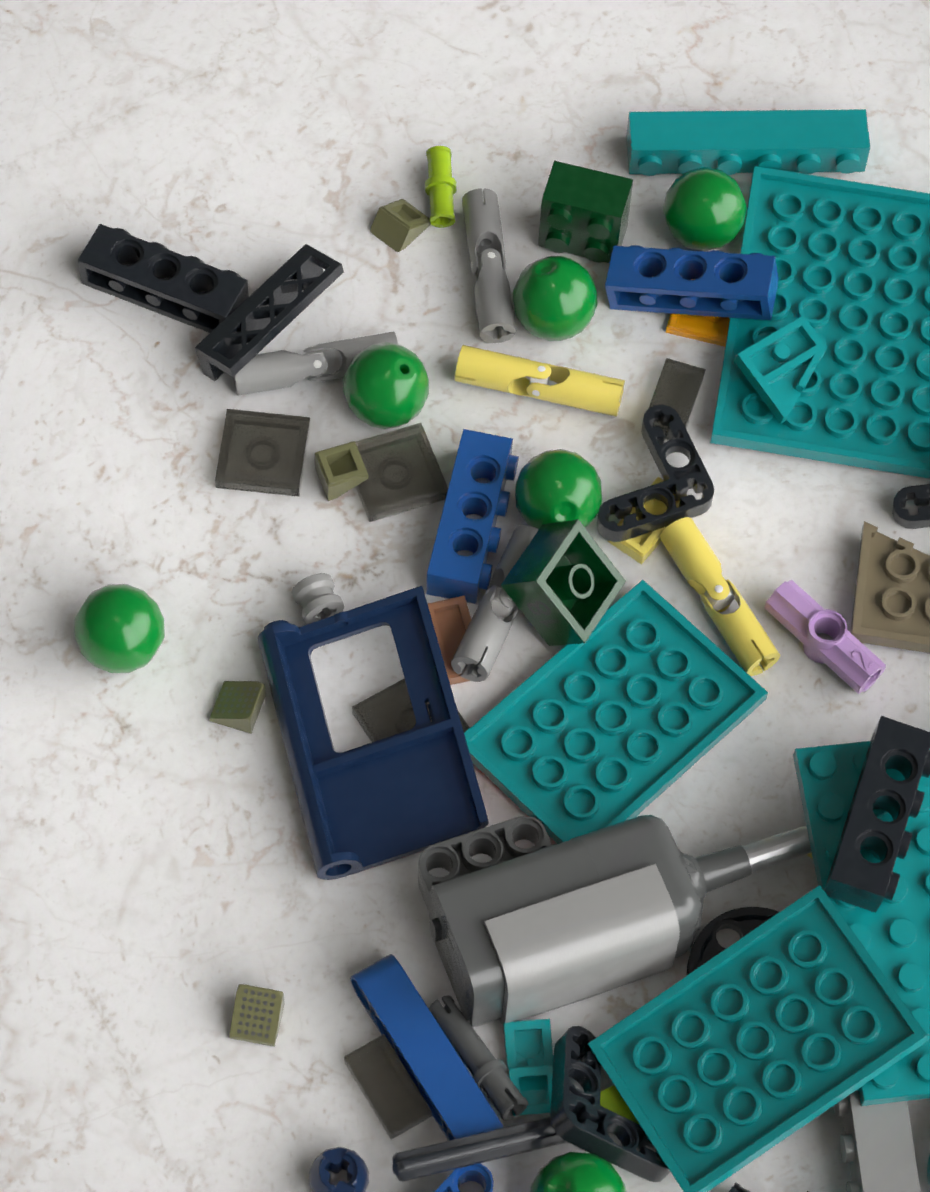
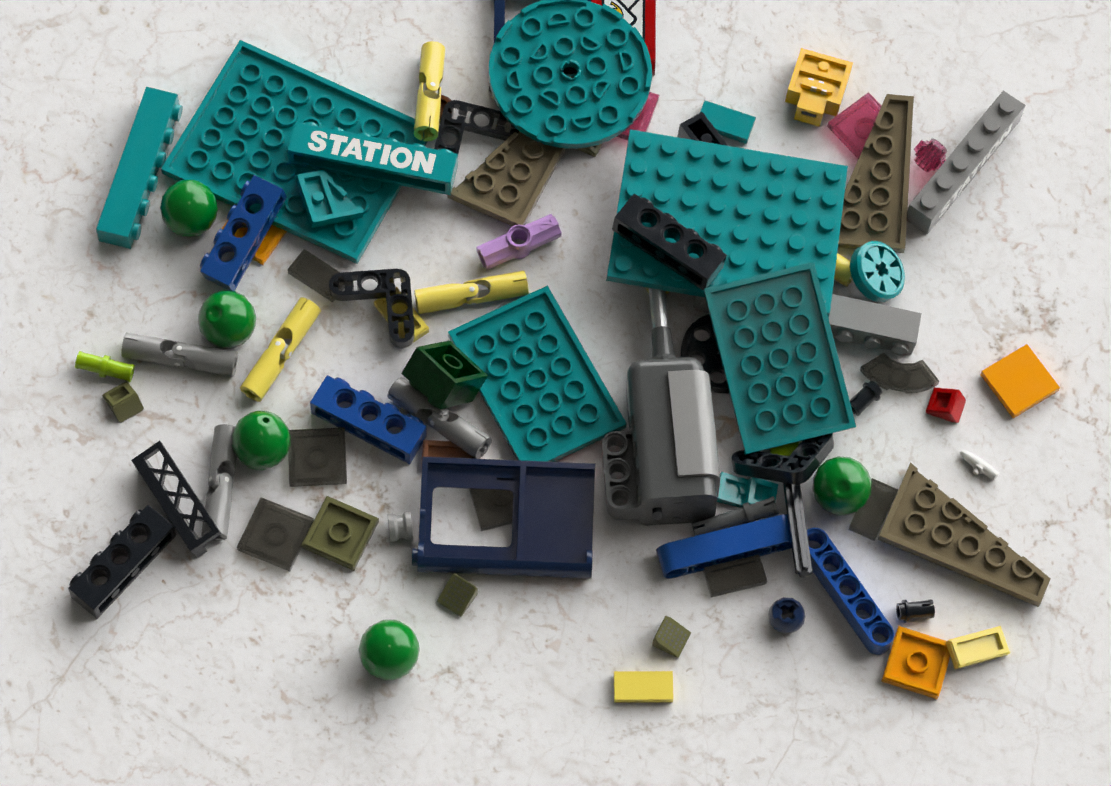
camera: 75 degrees left, 5 degrees up
olive slope [315,441,369,501] -> none
green piece [515,449,602,529] -> none
dark green brick [538,160,633,263] -> none
none -> teal brick [288,122,458,195]
none -> olive tile [302,496,379,571]
none -> light yellow tile [614,671,673,703]

